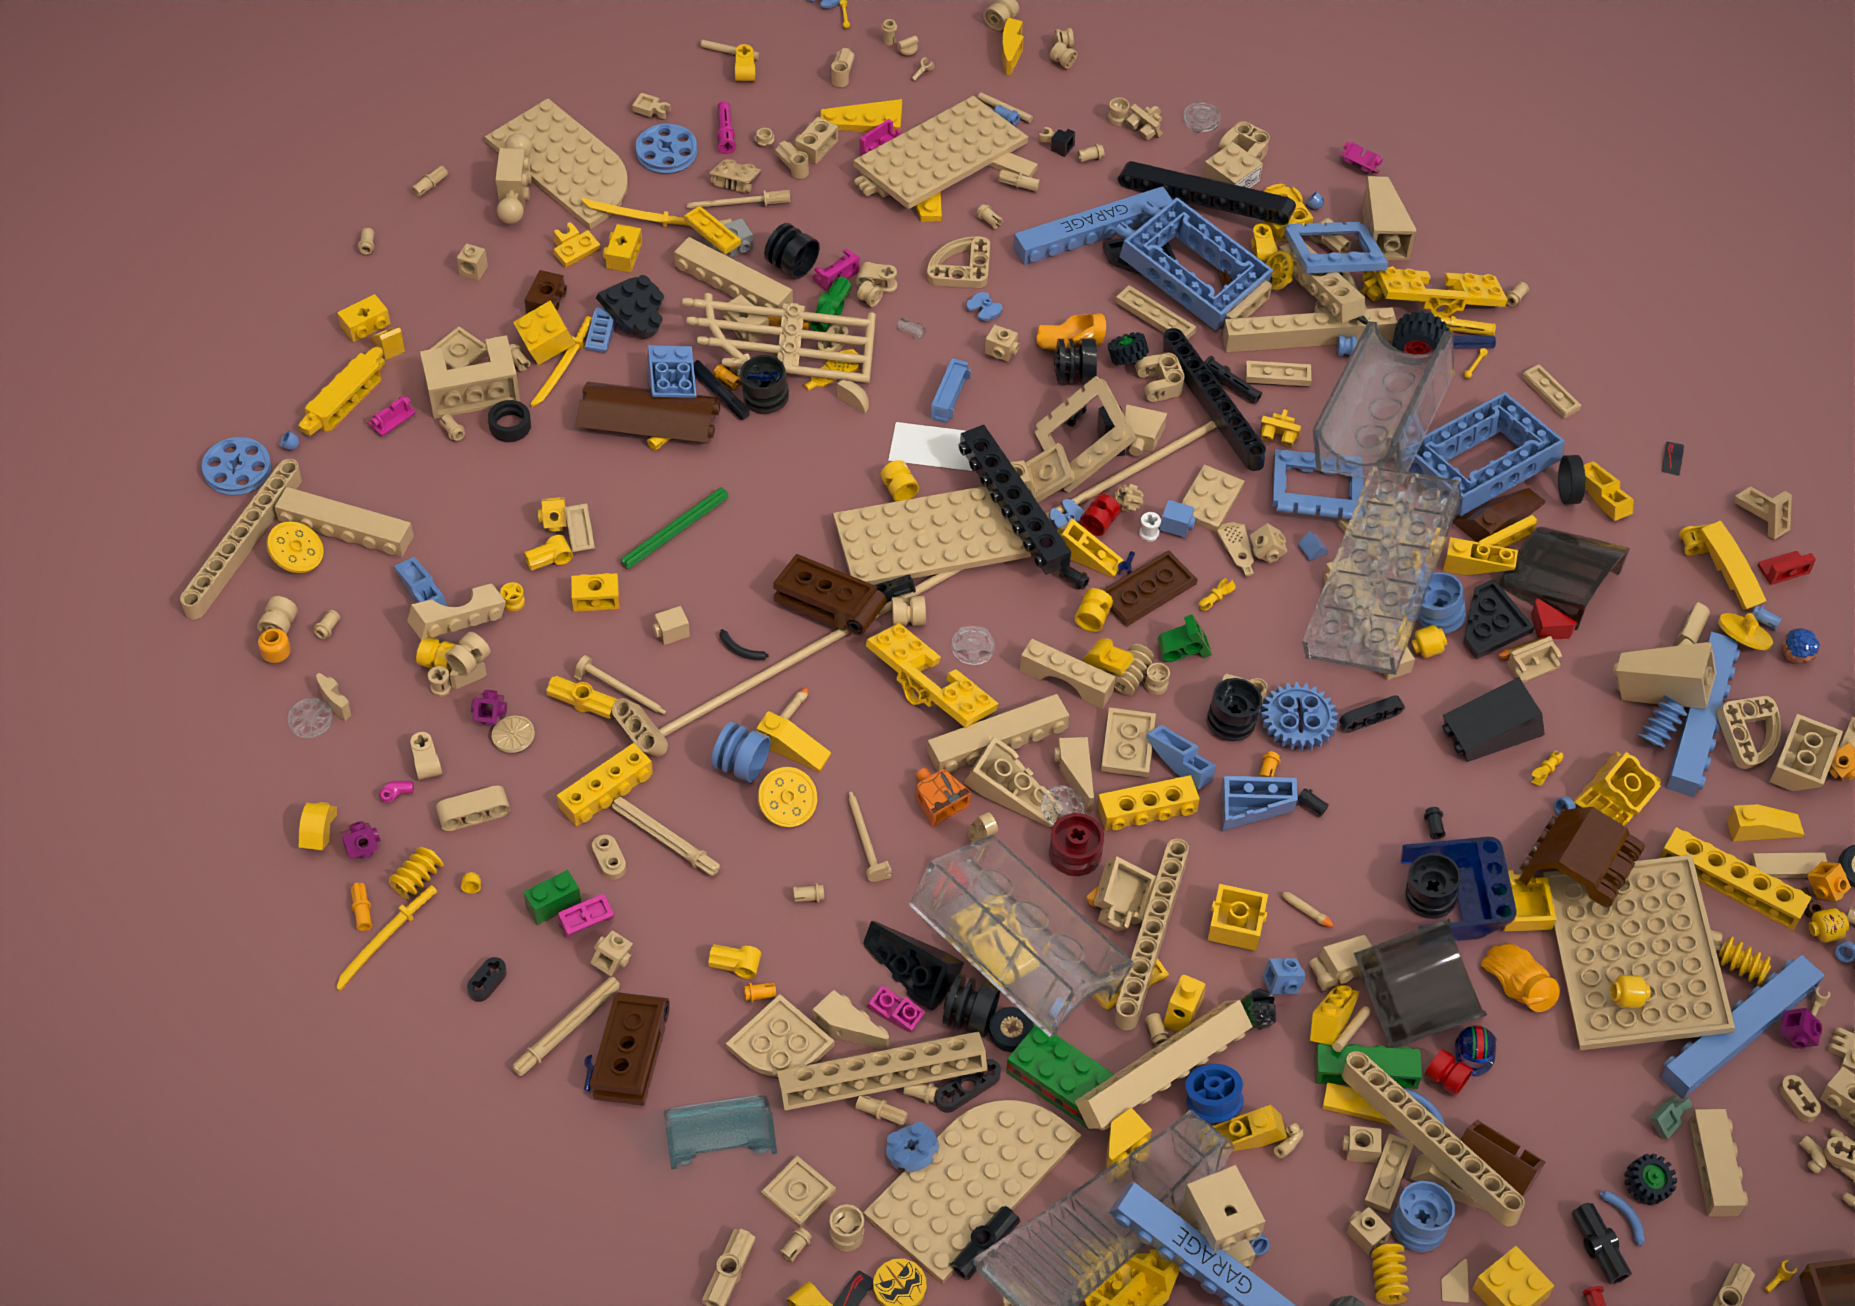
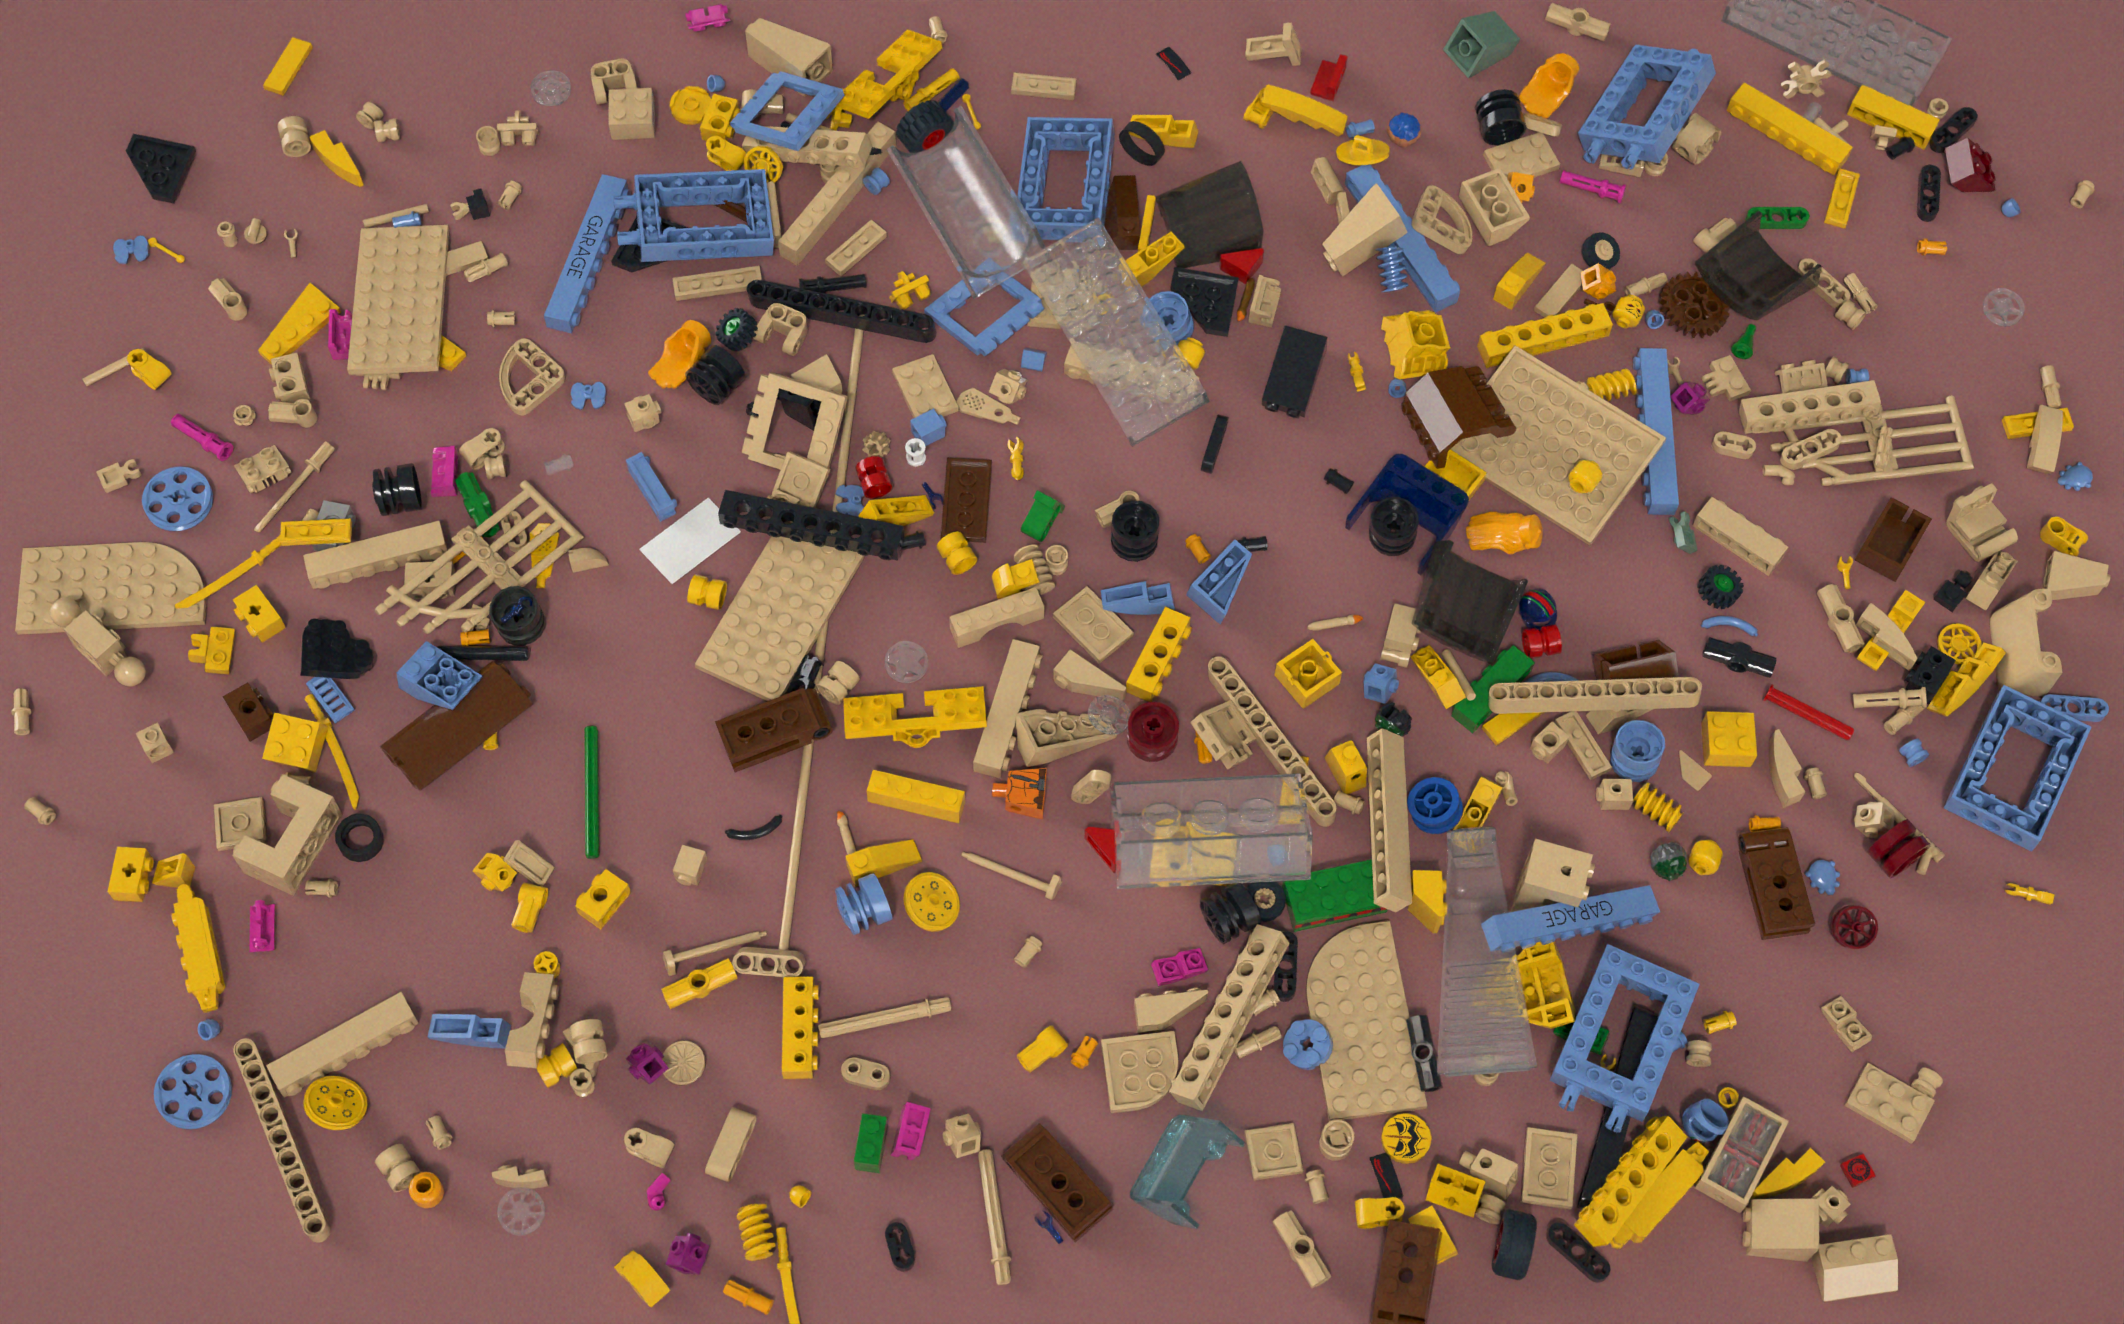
camera: 50 degrees left, 10 degrees up
black wedge [863,921,964,1010] -> none
black beam [1117,161,1296,225] -> none
medium blue gear [1260,682,1338,752] -> none
none -> yellow brick [867,770,965,823]

